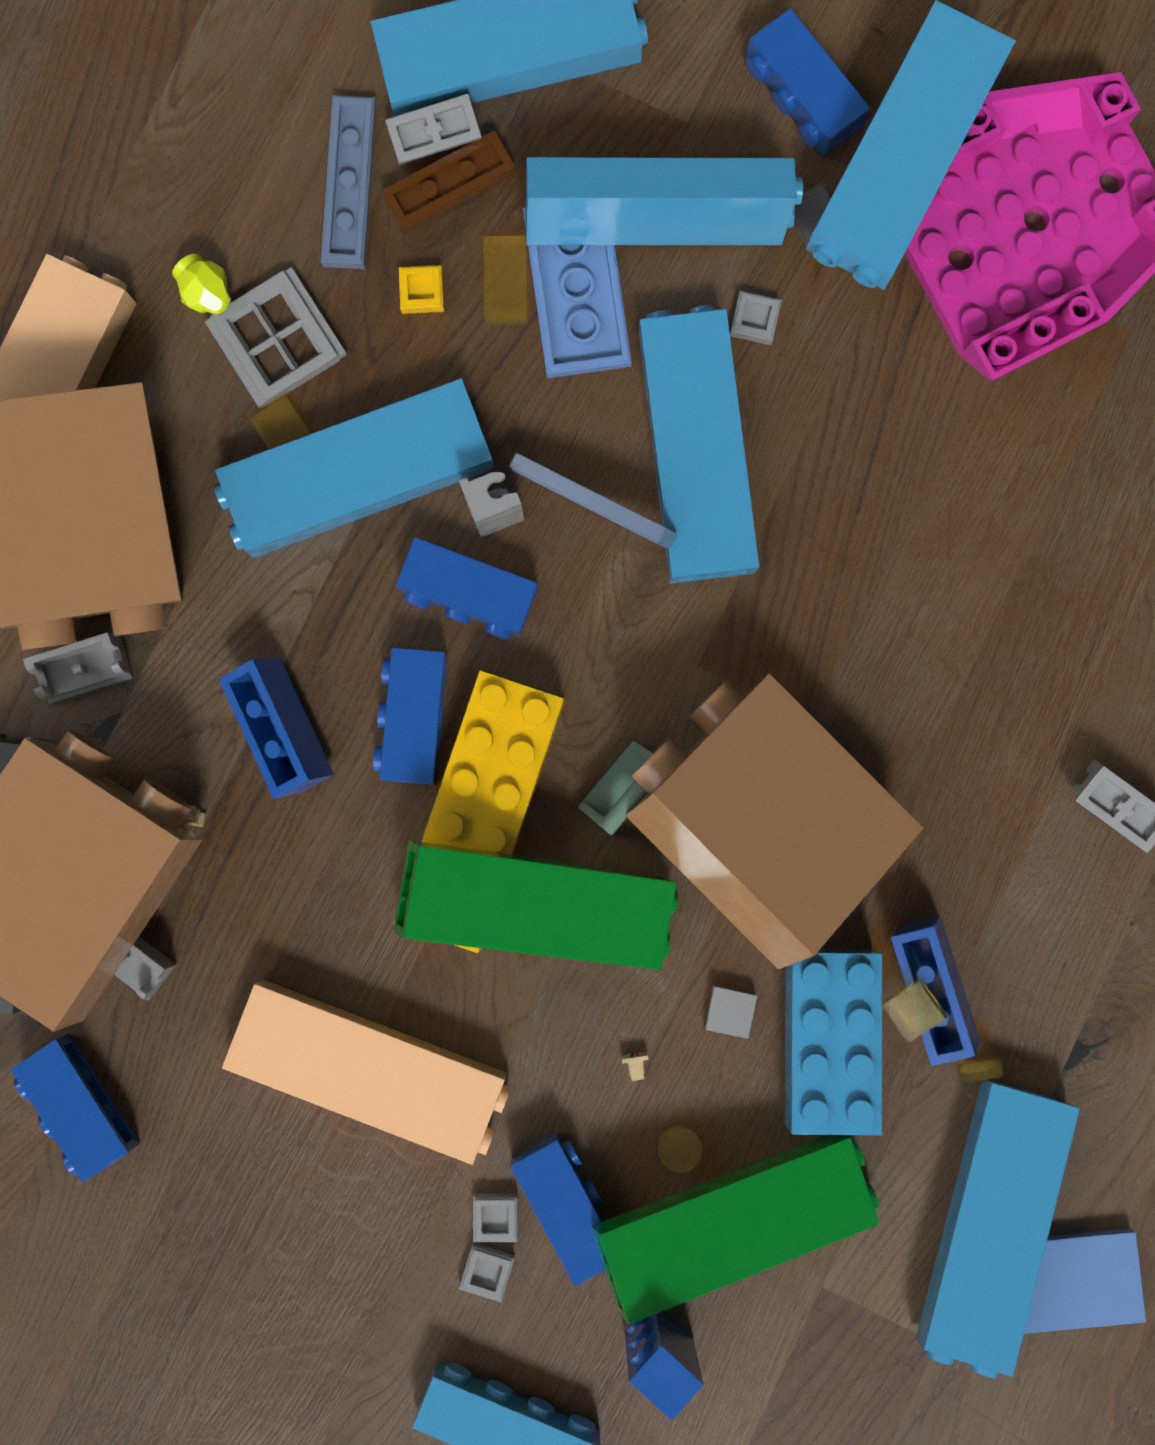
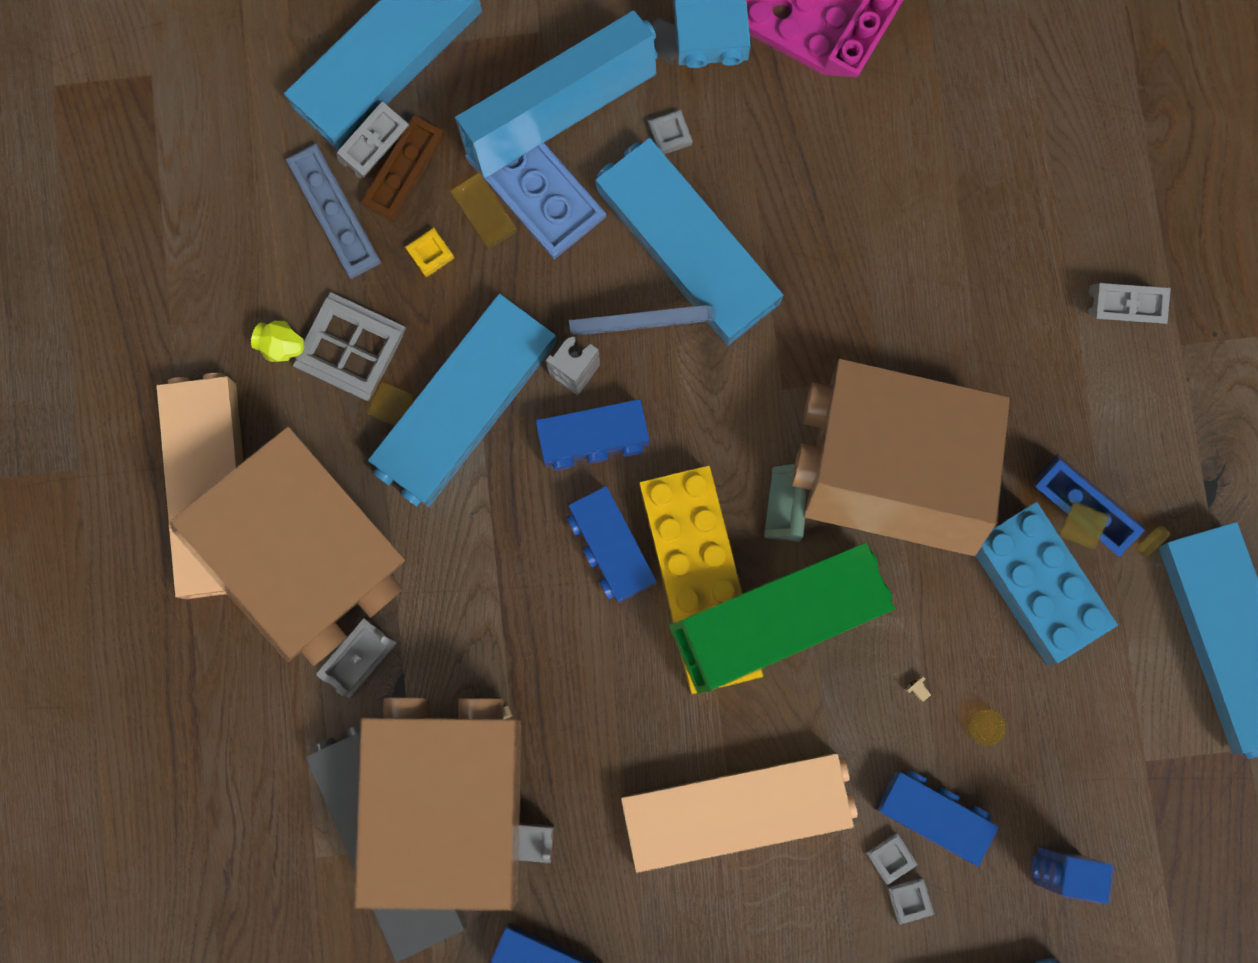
camera: 30 degrees left, 5 degrees down
blue brick [219,658,334,799] -> none
green brick [592,1135,880,1325] -> none
light grey tile [704,985,757,1039] -> none

